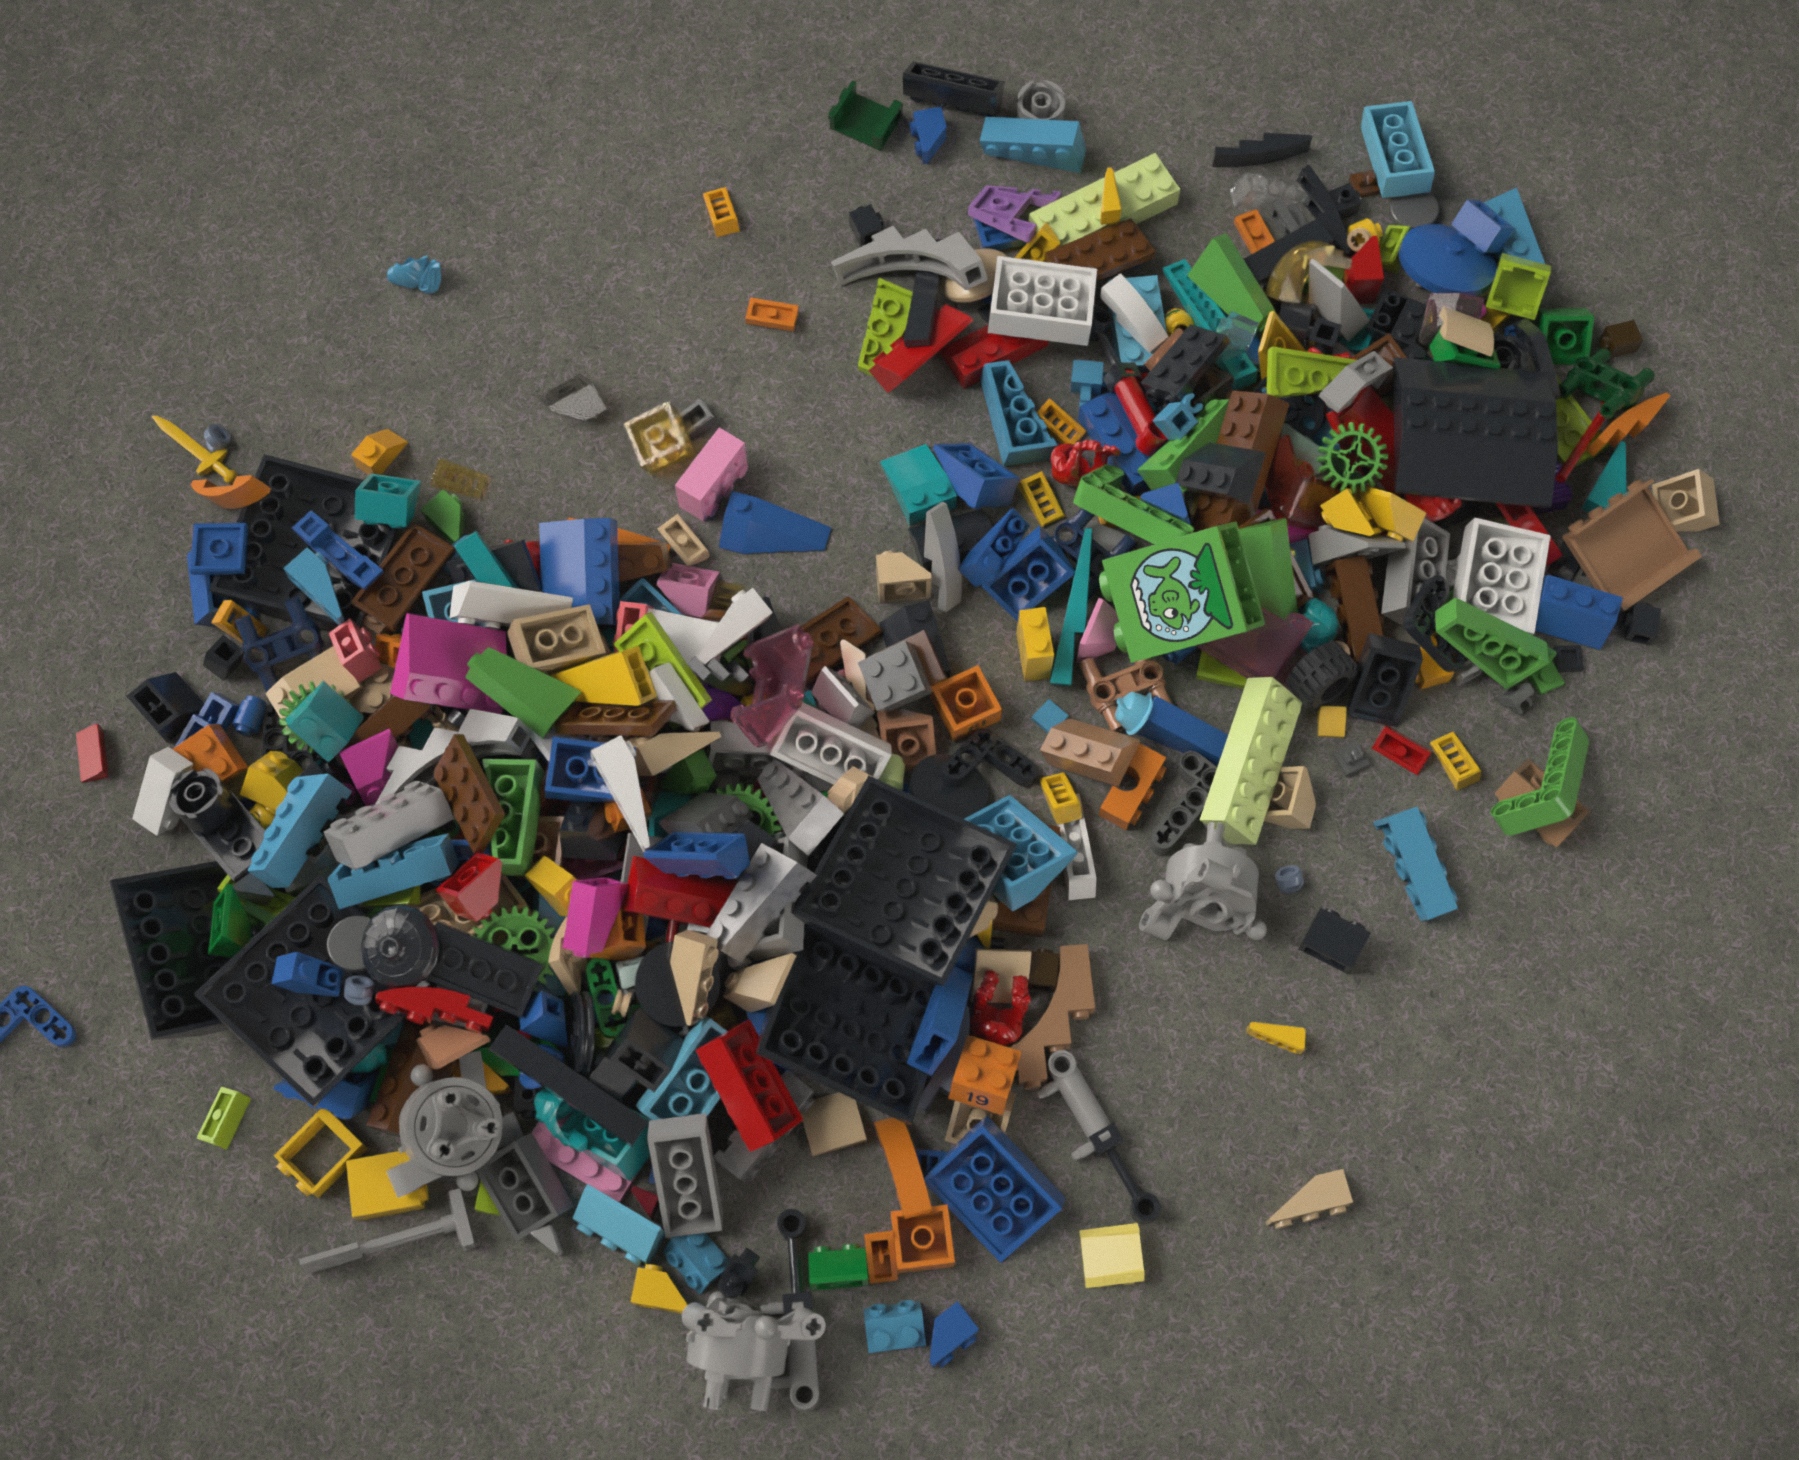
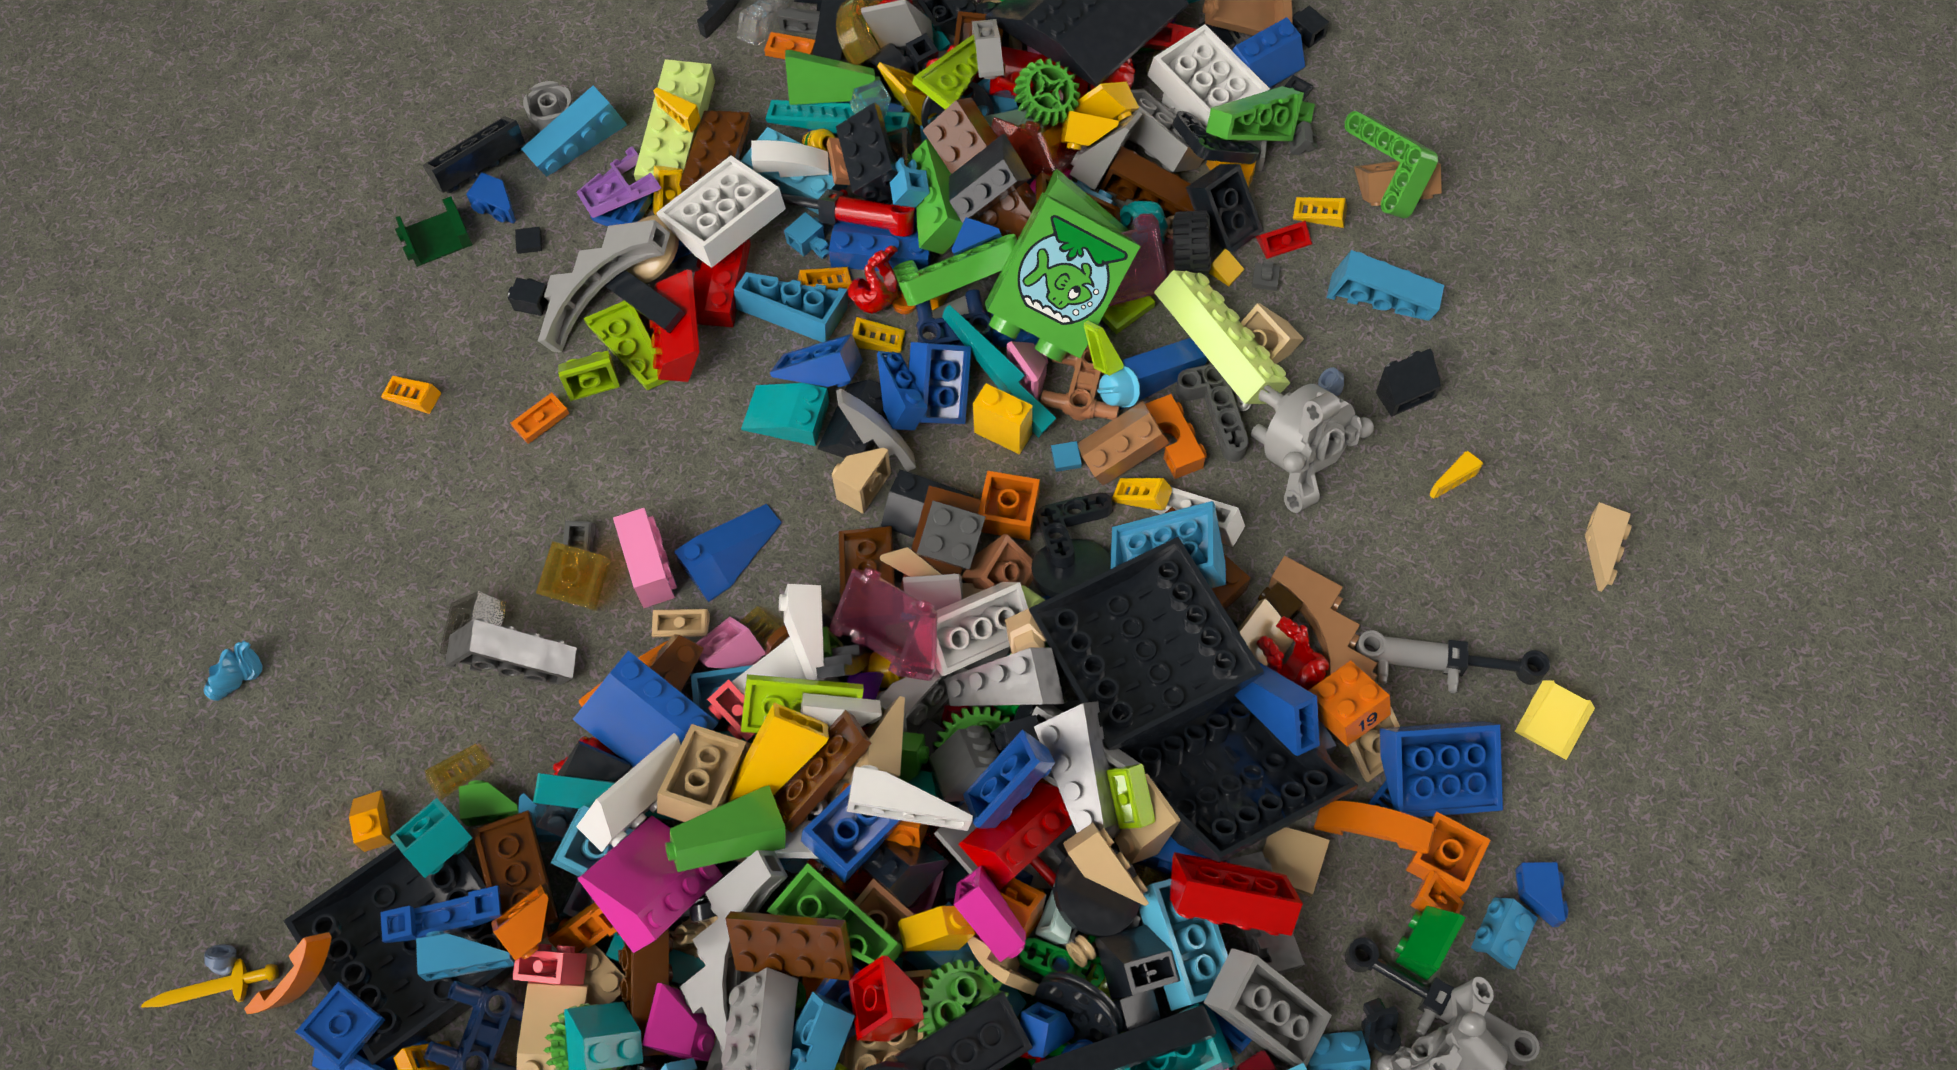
camera: 50 degrees left, 5 degrees down
none -> wedge [445,618,577,685]
none -> orange slope [491,885,548,961]
none -> black tile [515,226,542,254]
none -> lime slope [558,350,620,401]
none -> lime slope [1084,321,1124,376]
none -> lime slope [1106,764,1155,829]

